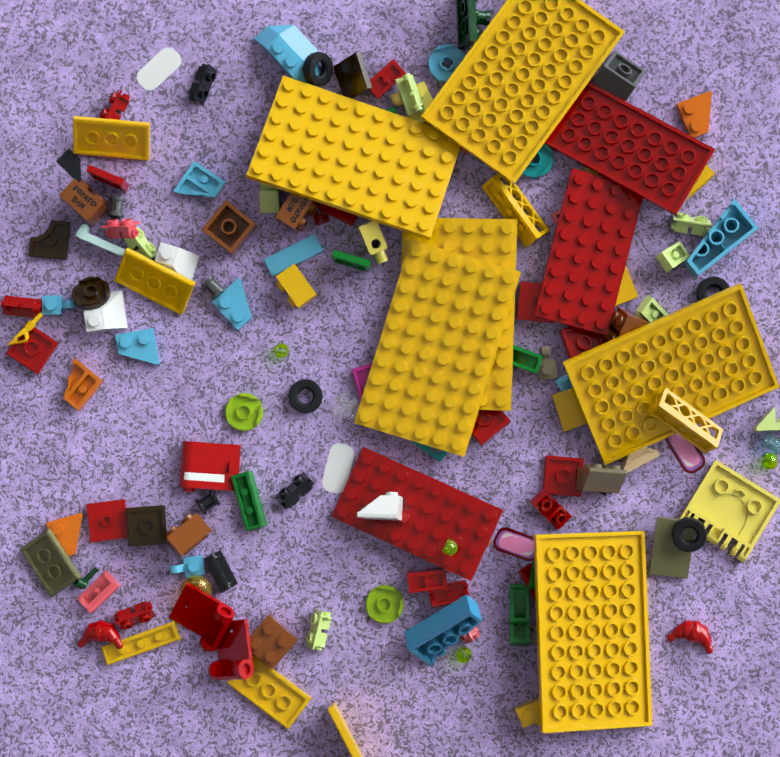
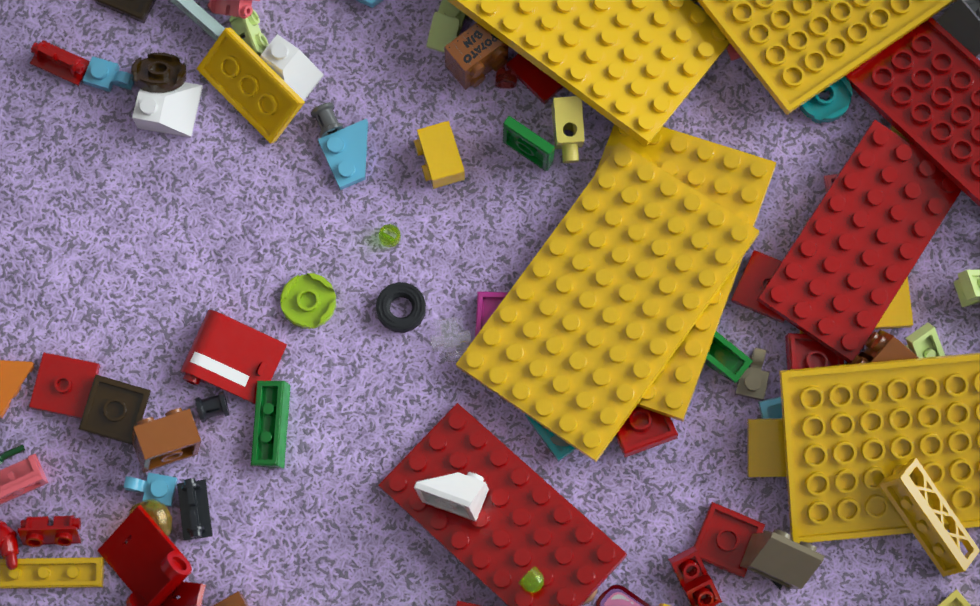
camera: 15 degrees right, 10 degrees down
red plate [6,322,60,375] -> none
yellow hand [7,312,43,345] -> none
orange wing [63,358,104,411] -> none
medium azure wing [115,328,160,365] -> none
dark orange brick [202,200,257,256] -> none
medium azure tile [264,234,324,277] -> none
black hinge [276,472,314,510] -> none
white sticker [322,443,354,493] -> none
yellow fence [481,174,550,248] -> none
tan slope [621,446,660,473] -> none
sticker [665,433,705,474] -> none

